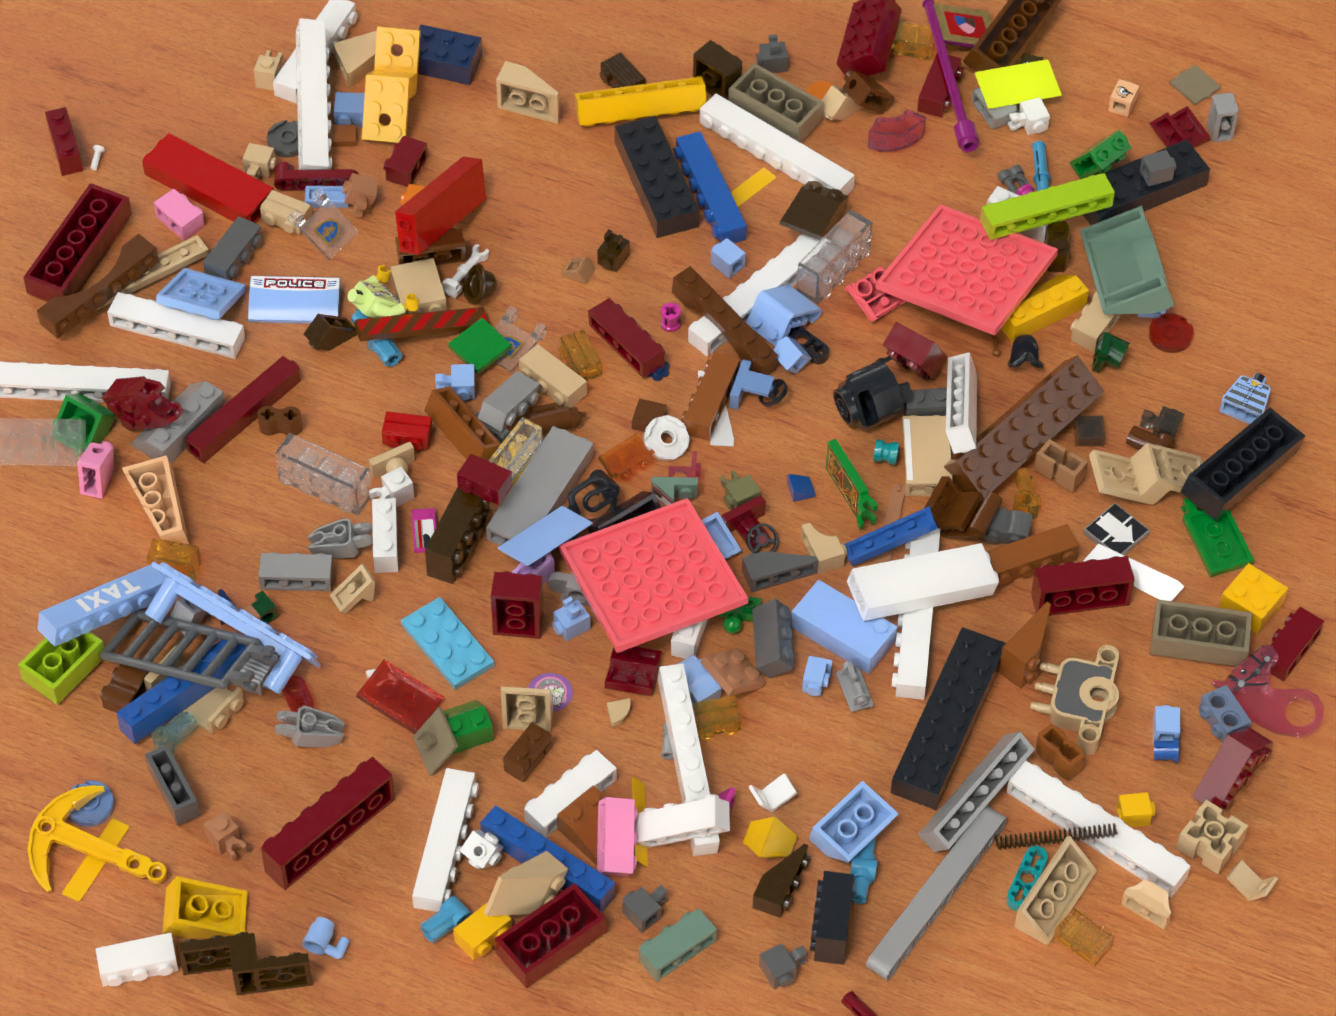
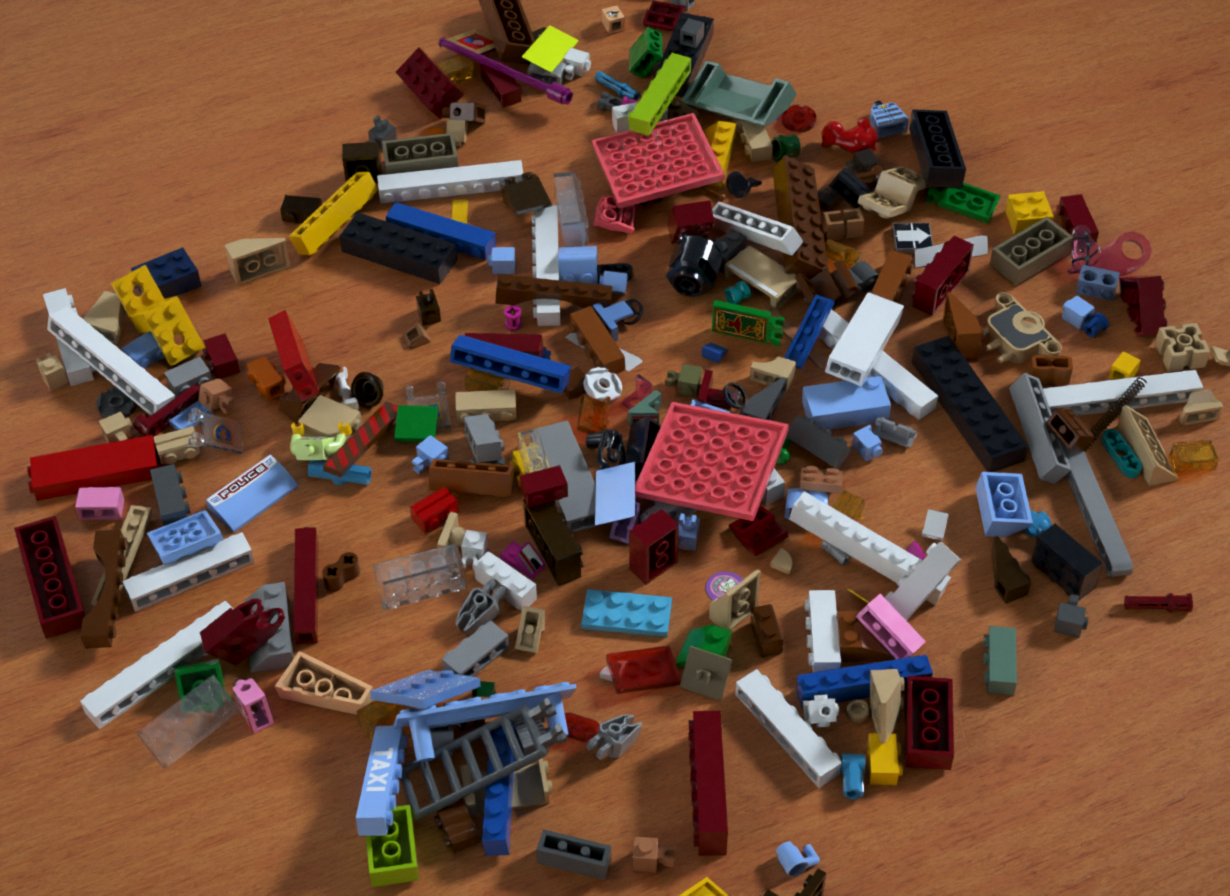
camera: 45 degrees left, 5 degrees down
clear light blue piece [152,711,198,754] -> none
dark brown slope [304,313,357,350] -> none
reddish brown piece [524,402,587,437] -> none
dark grey brick [622,885,668,933] -> none
yellow slope [743,816,798,857] -> none
clear pink brick [868,110,926,152] -> none
none -> light grey brick [164,357,212,397]
none -> medium blue plate [370,669,481,709]
none -> blue brick [450,335,571,393]
none -> red animal [821,117,878,156]
none -> black brick [828,167,872,209]
none -> reddish brown brick [1046,408,1095,452]

